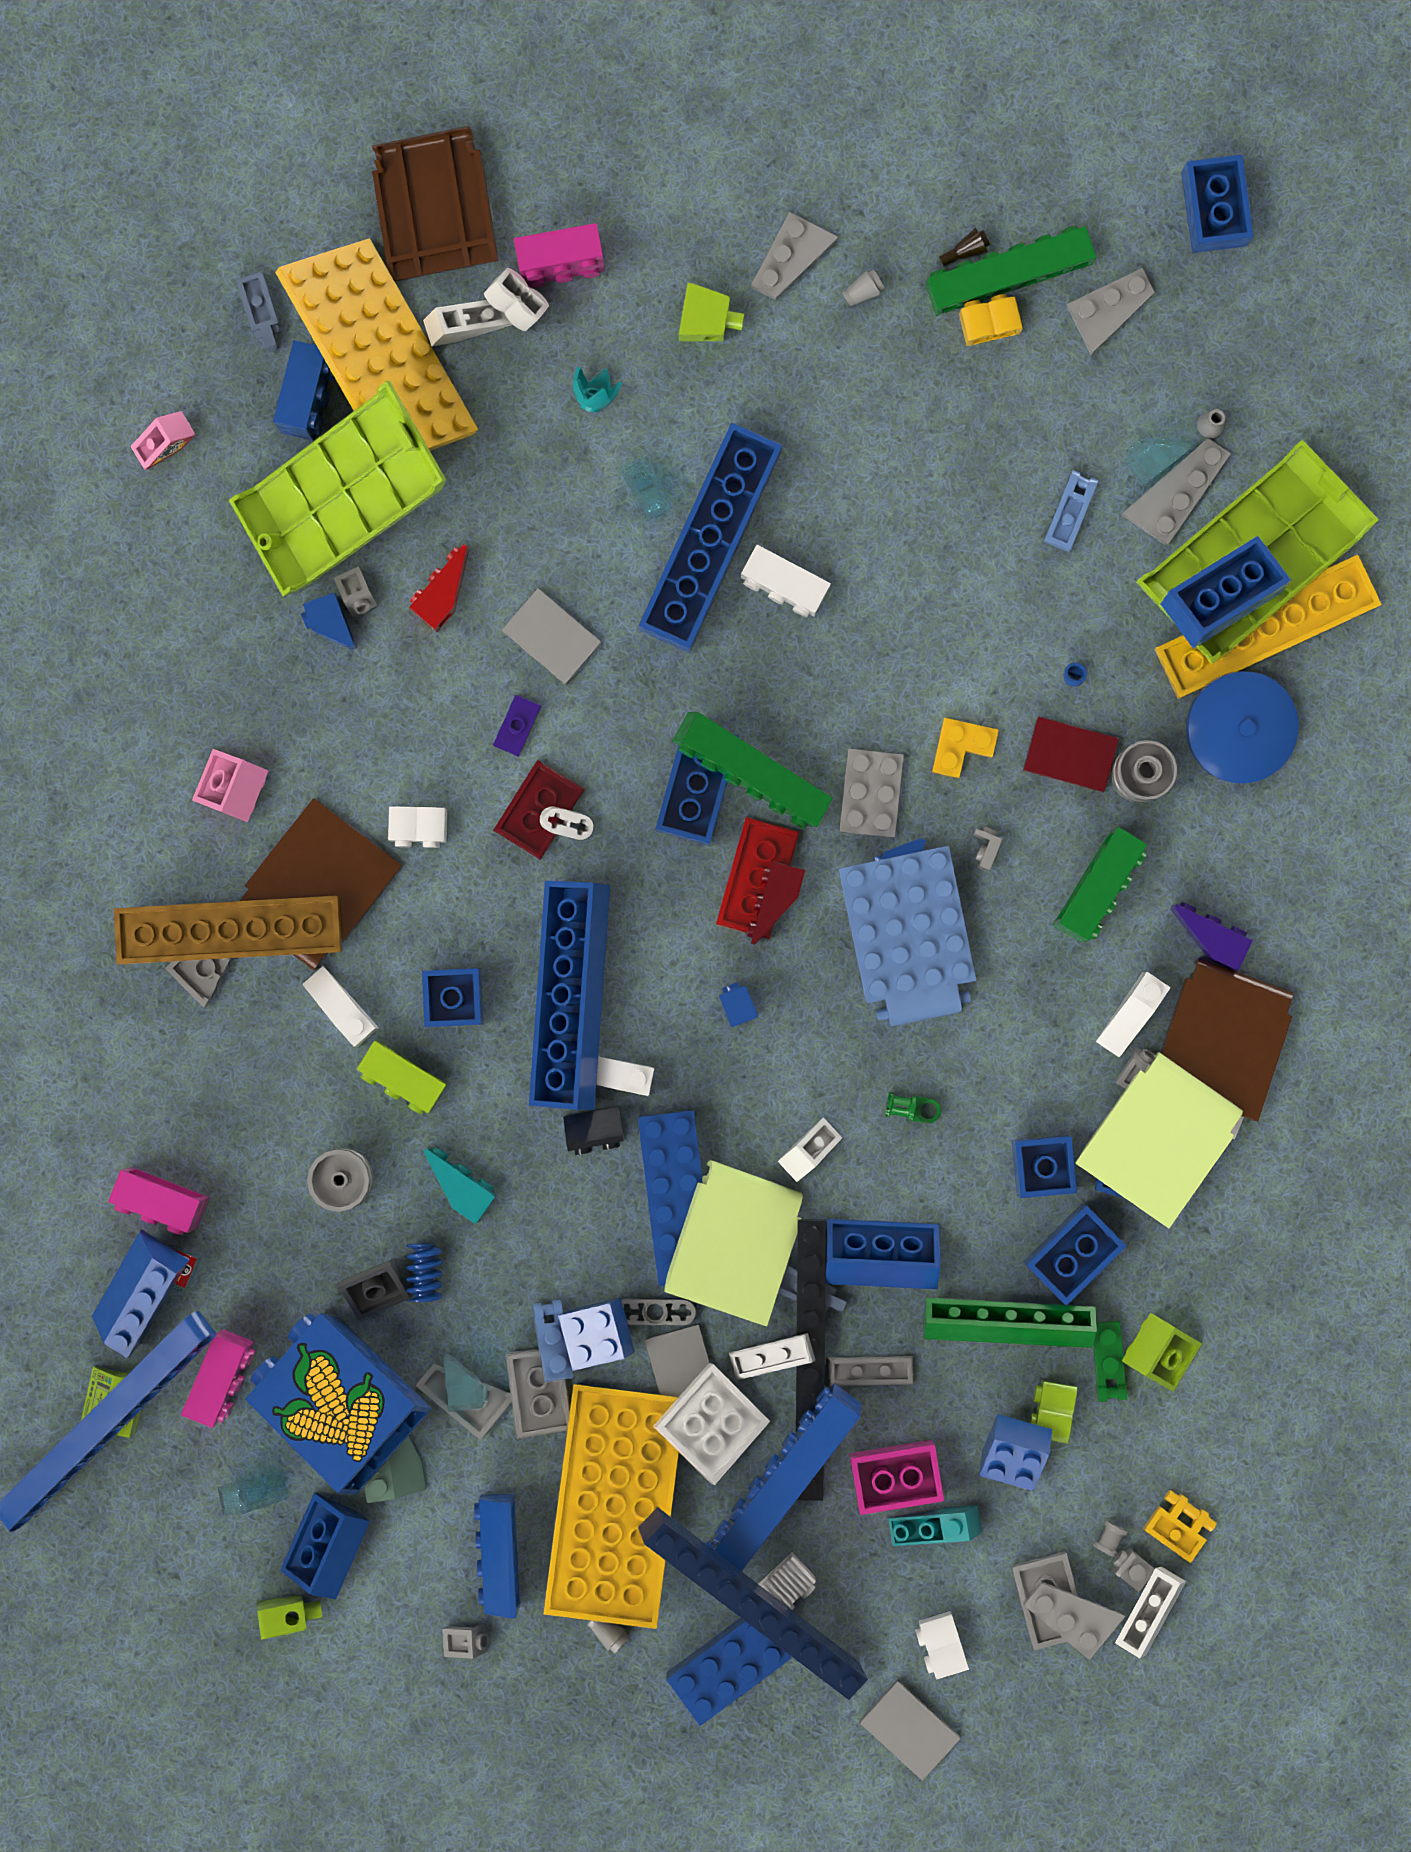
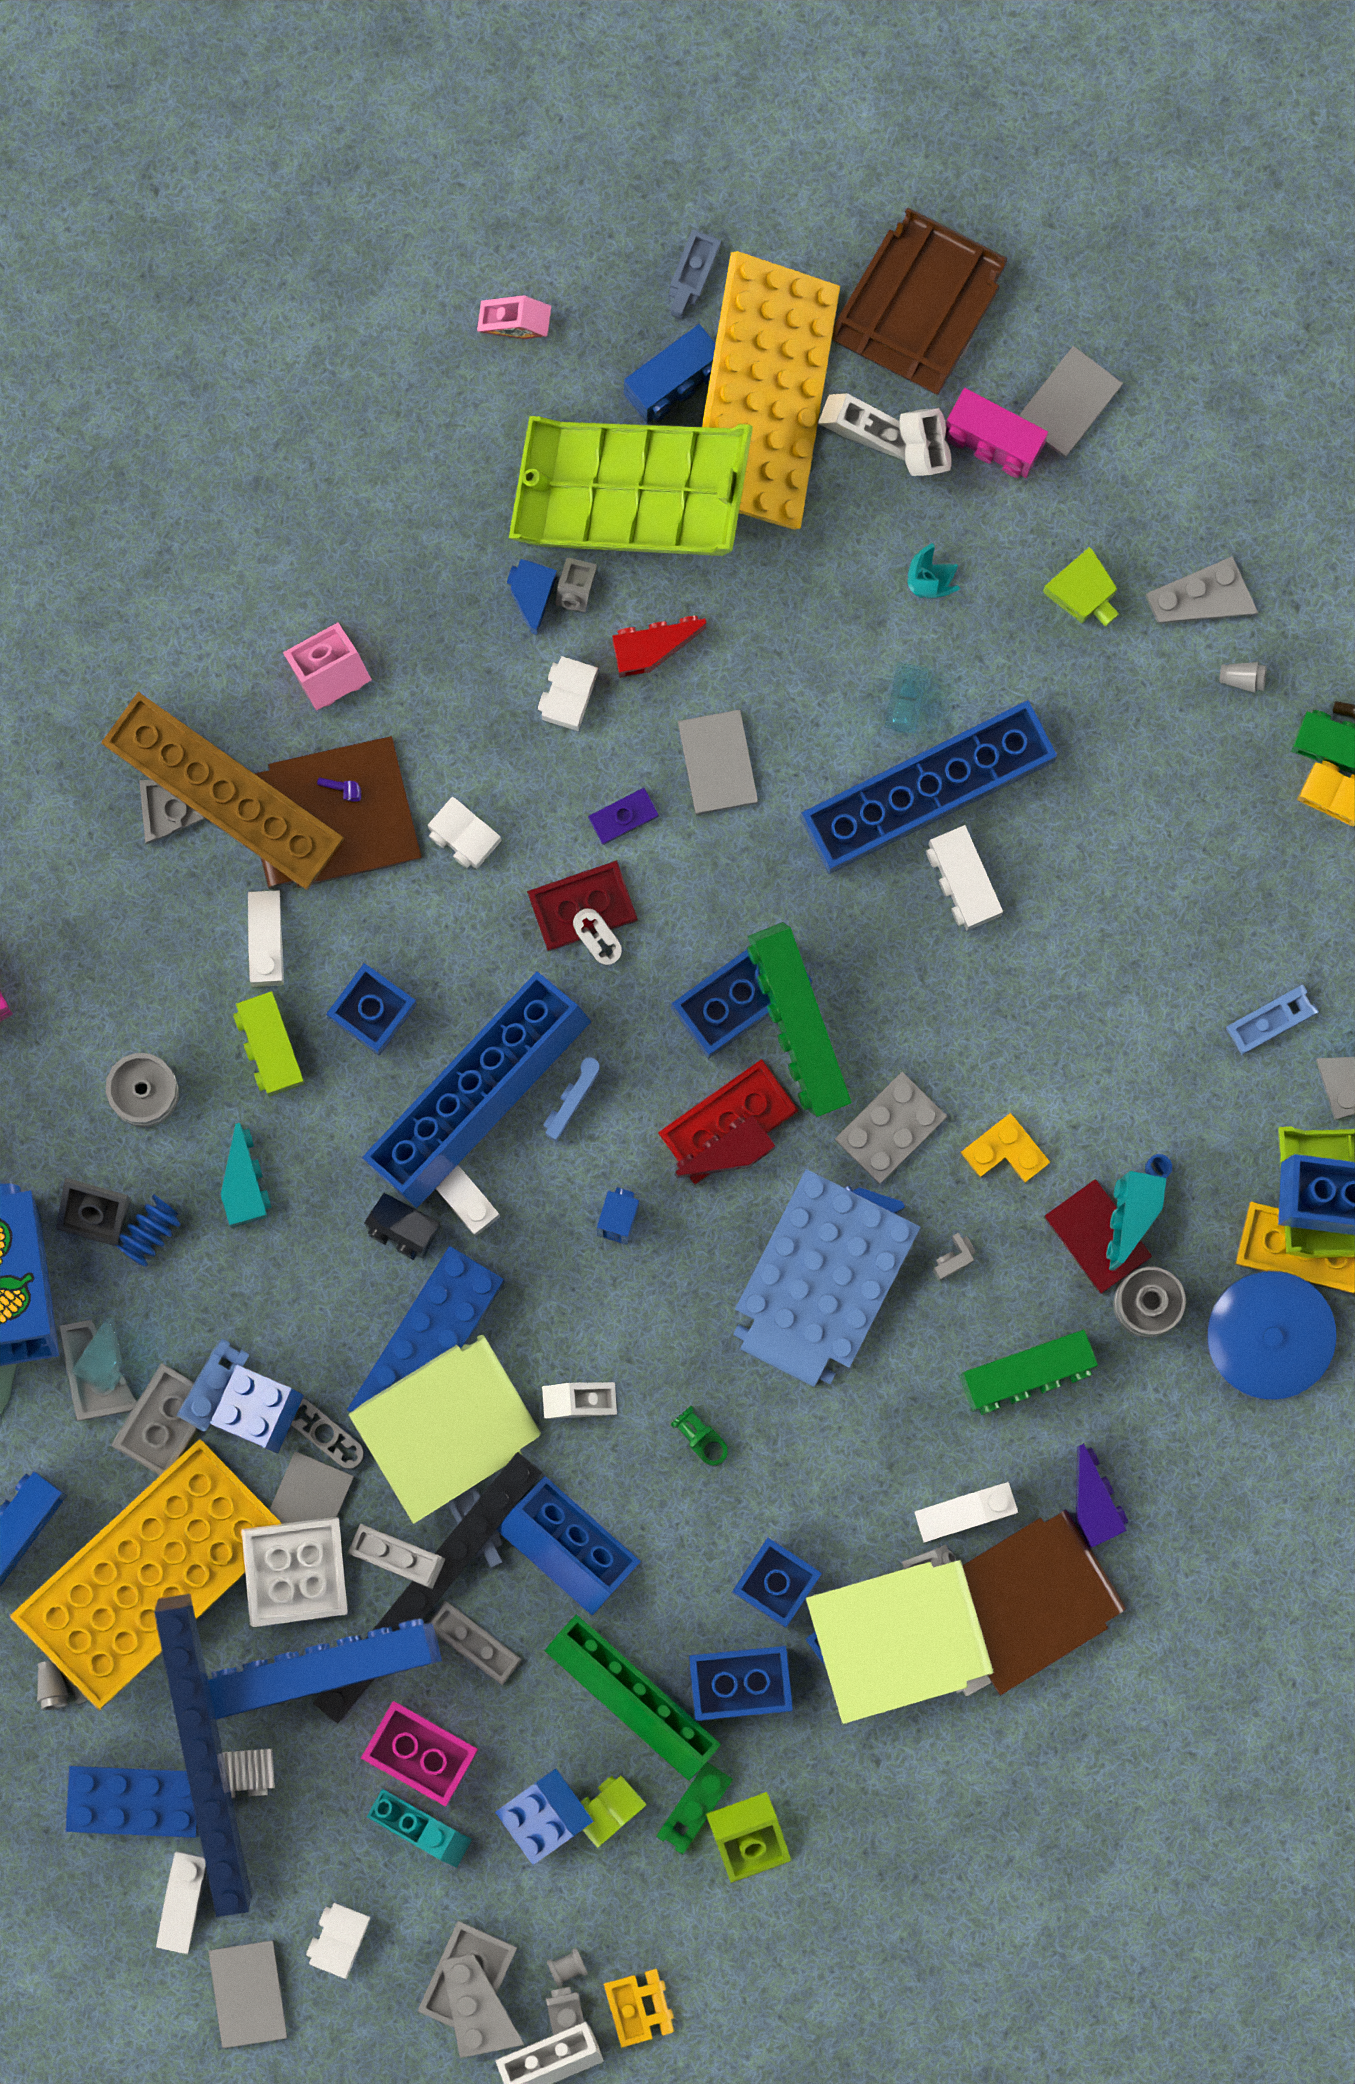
camera: 35 degrees right, 5 degrees down
none -> white slope [156,1851,207,1954]
none -> dark purple hand [317,777,361,802]
none -> white brick [538,656,598,731]
none -> medium blue plate [543,1057,600,1143]
none -> light grey tile [1019,346,1123,459]
none -> teal slope [1107,1171,1166,1271]

